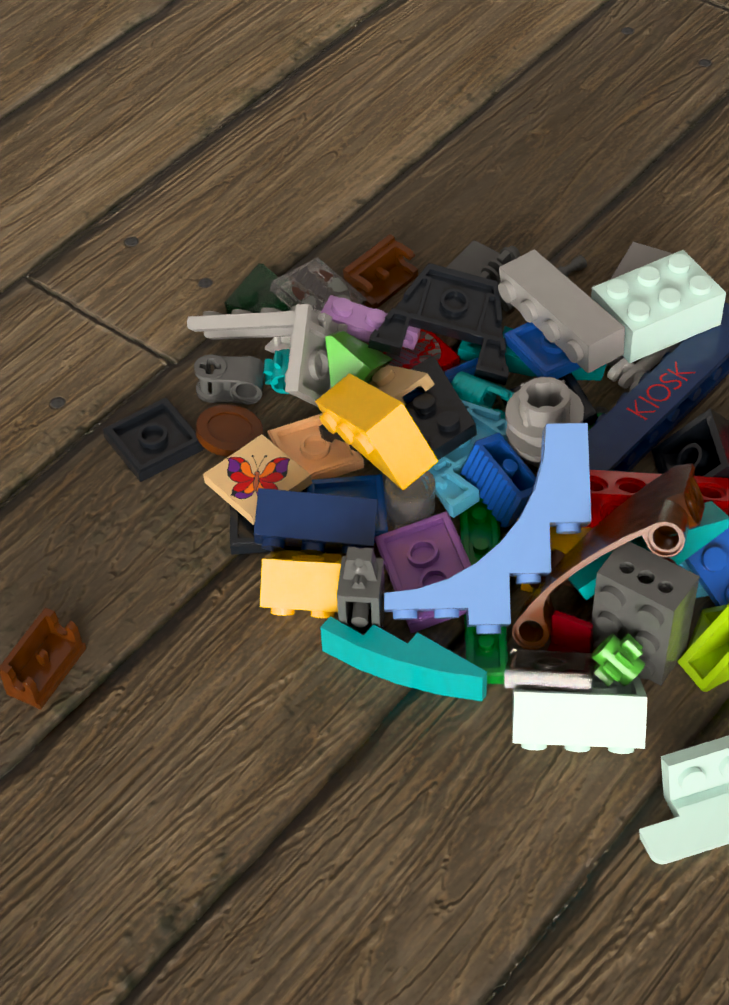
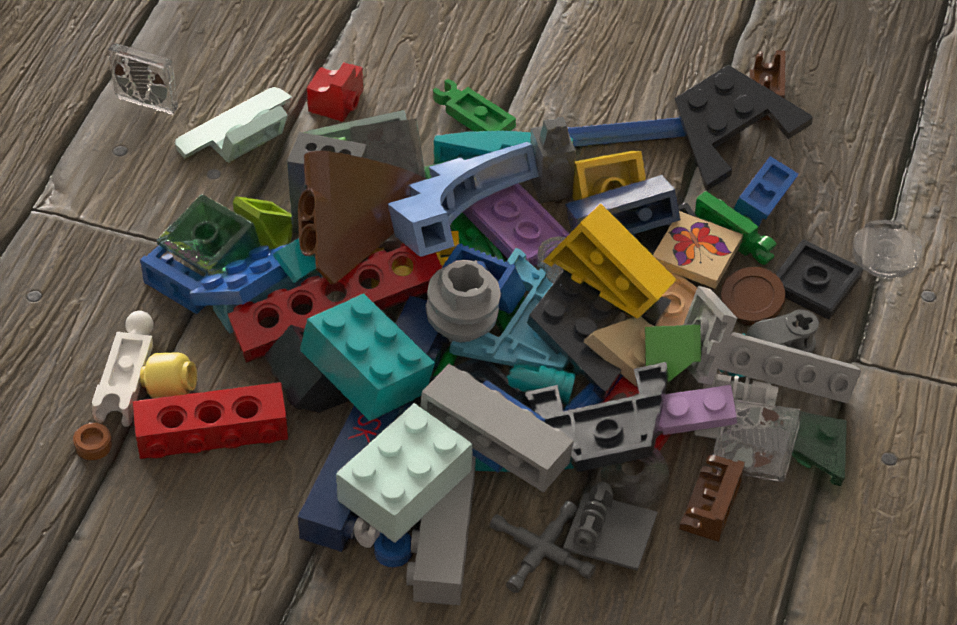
camera: 155 degrees right, 0 degrees up
none -> teal brick [300,294,435,421]
none -> red brick [307,62,363,122]
none -> green plate [433,79,516,132]
none -> blue axle [568,117,686,147]
none -> black wing [675,65,813,191]
none -> green plate [695,191,776,265]
none -> blue hinge [733,156,798,227]
none -> clear tile [852,219,922,278]

